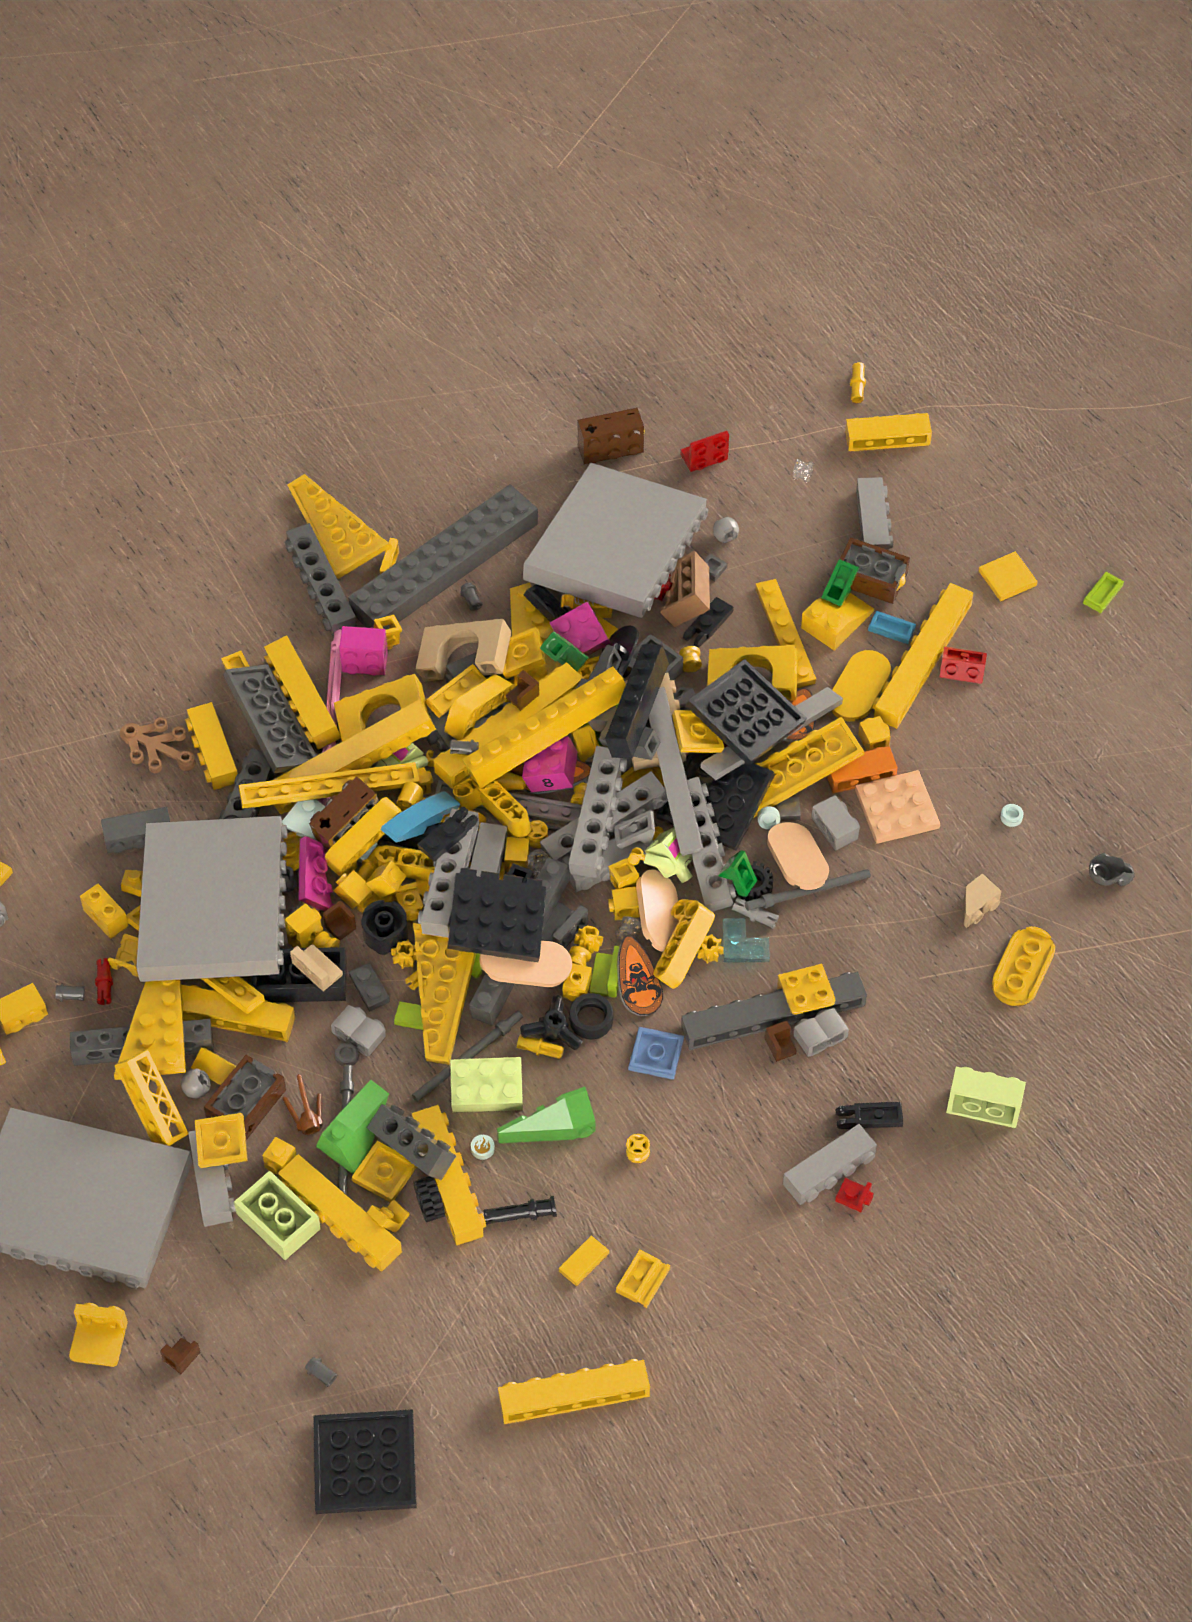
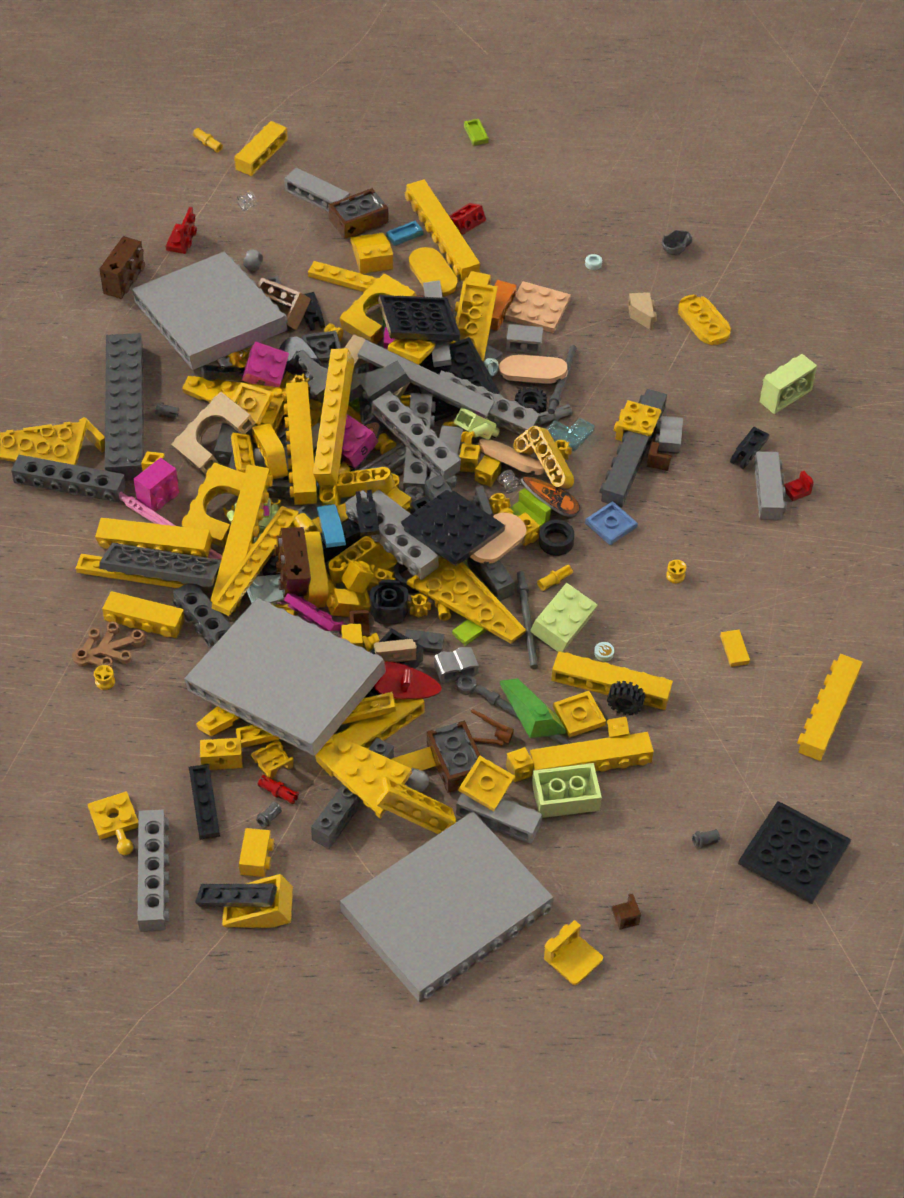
camera: 55 degrees left, 5 degrees down
dark grey brick [101,807,170,853] -> none
dark grey brick [367,1104,456,1180] -> none
dark grey pin [450,740,479,755] -> none
black pin [483,1195,557,1225] -> none
bright green wedge [497,1087,596,1143] -> none
reddish brown panel [506,670,539,710] -> none
black bush [520,995,583,1050] -> none
green slope [540,631,589,672] -> none
black brick [605,644,669,758] -> none
light grey slope [614,810,655,849] -> none
yellow plate [616,1249,670,1308] -> none
green slope [718,850,757,897] -> none
green slope [821,559,859,607] -> none
yellow tile [979,551,1038,601] -> none
none -> yellow wheel [94,665,115,690]
none -> black plate [189,764,220,840]
none -> red shield [373,662,442,699]

